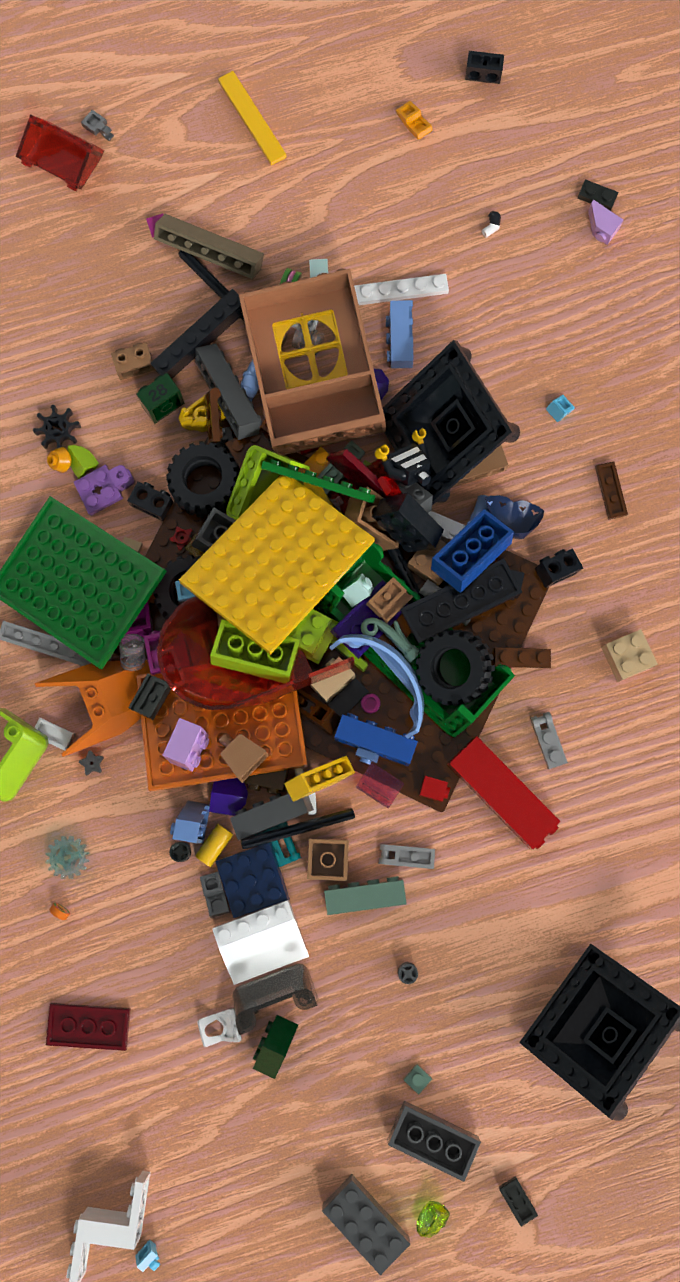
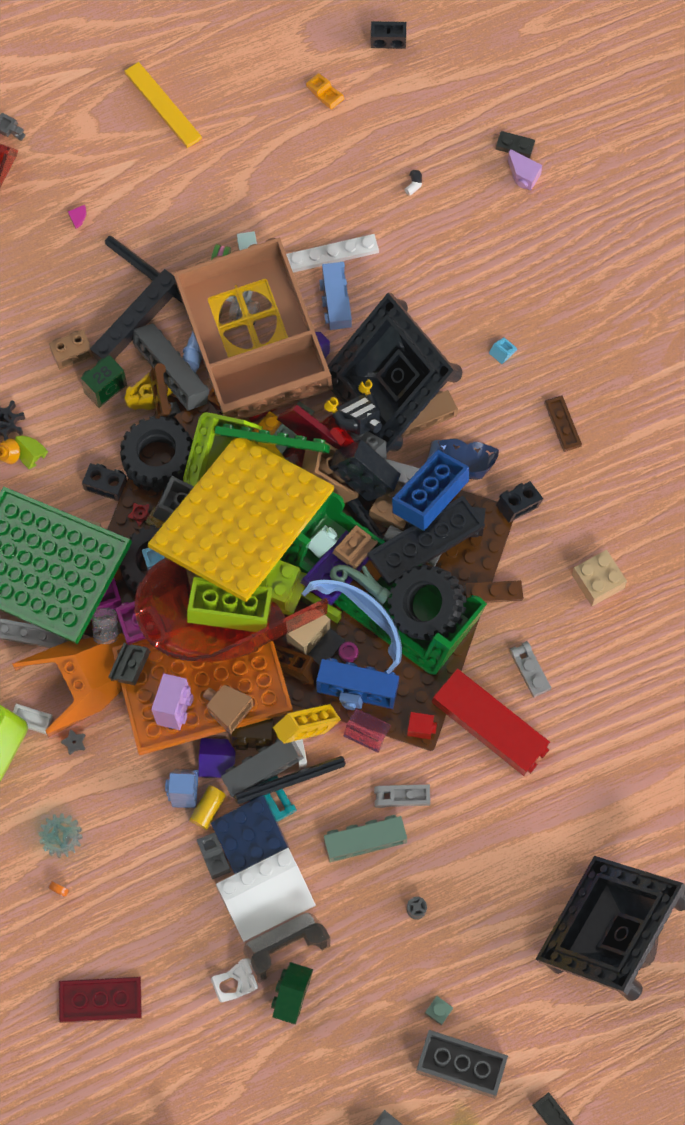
camera: 10 degrees left, 10 degrees down
medium lavender plate [74,464,135,516] -> none
dark tan brick [154,214,264,279] -> none
pearl dark grey wheel [169,842,192,862] -> none
medium nougat brick [307,839,349,881] -> none

